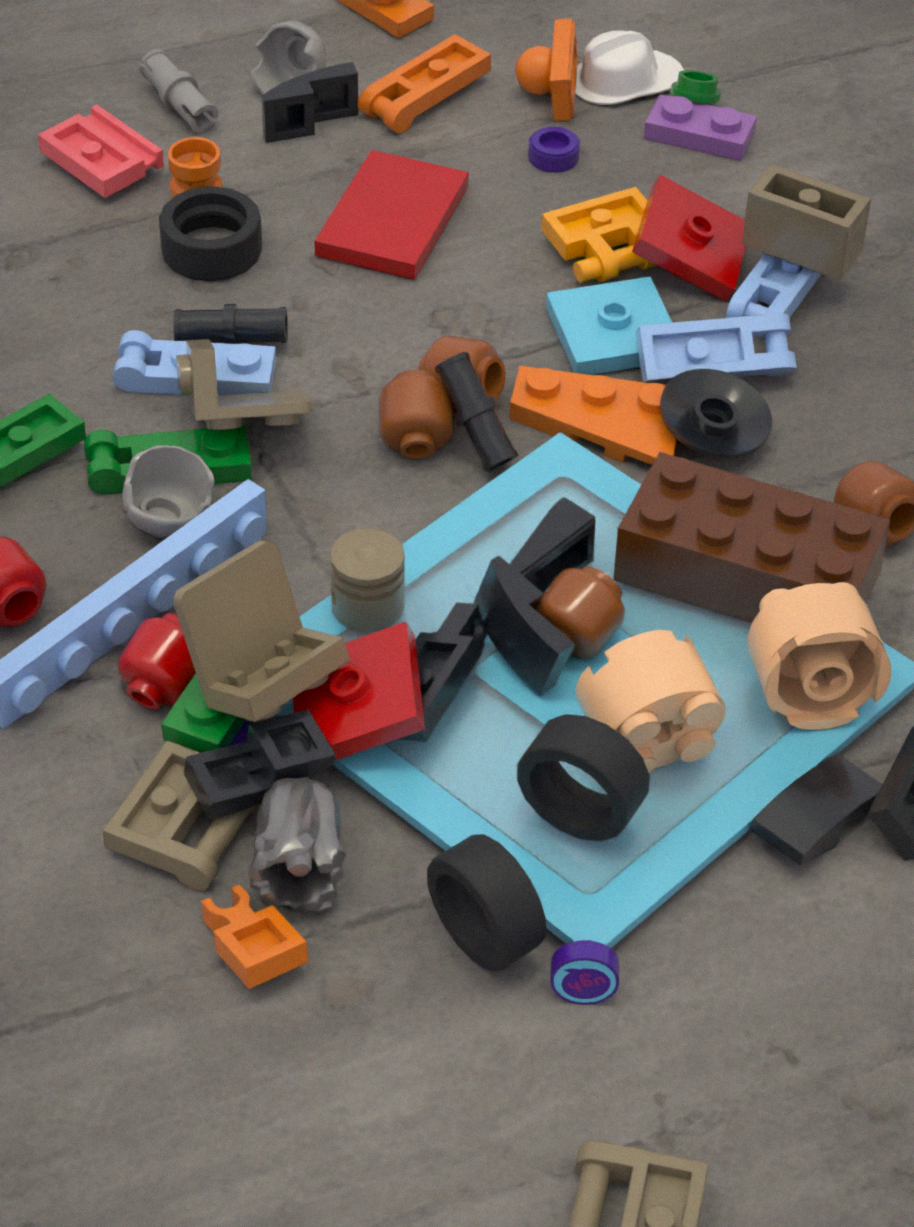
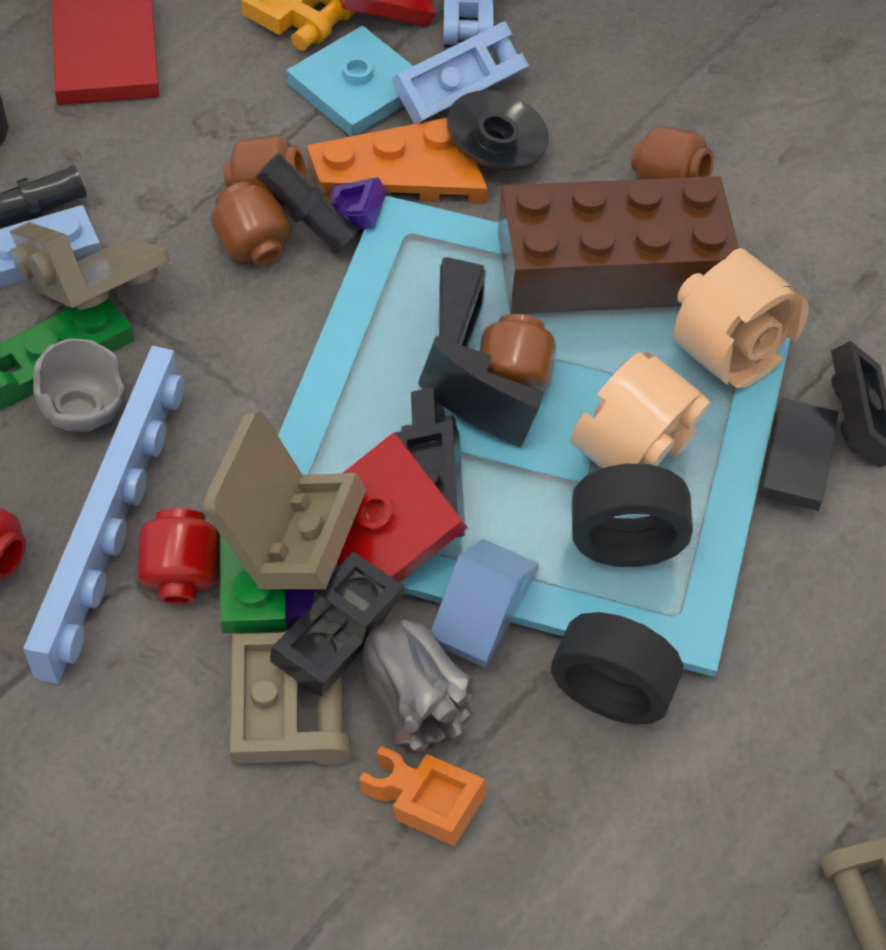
camera: 30 degrees left, 10 degrees up
dark tan piece [330,528,405,632] -> none
dark purple tile [550,940,619,1005] -> none
none -> dark purple tile [331,177,387,229]
none -> medium blue slope [431,539,539,668]

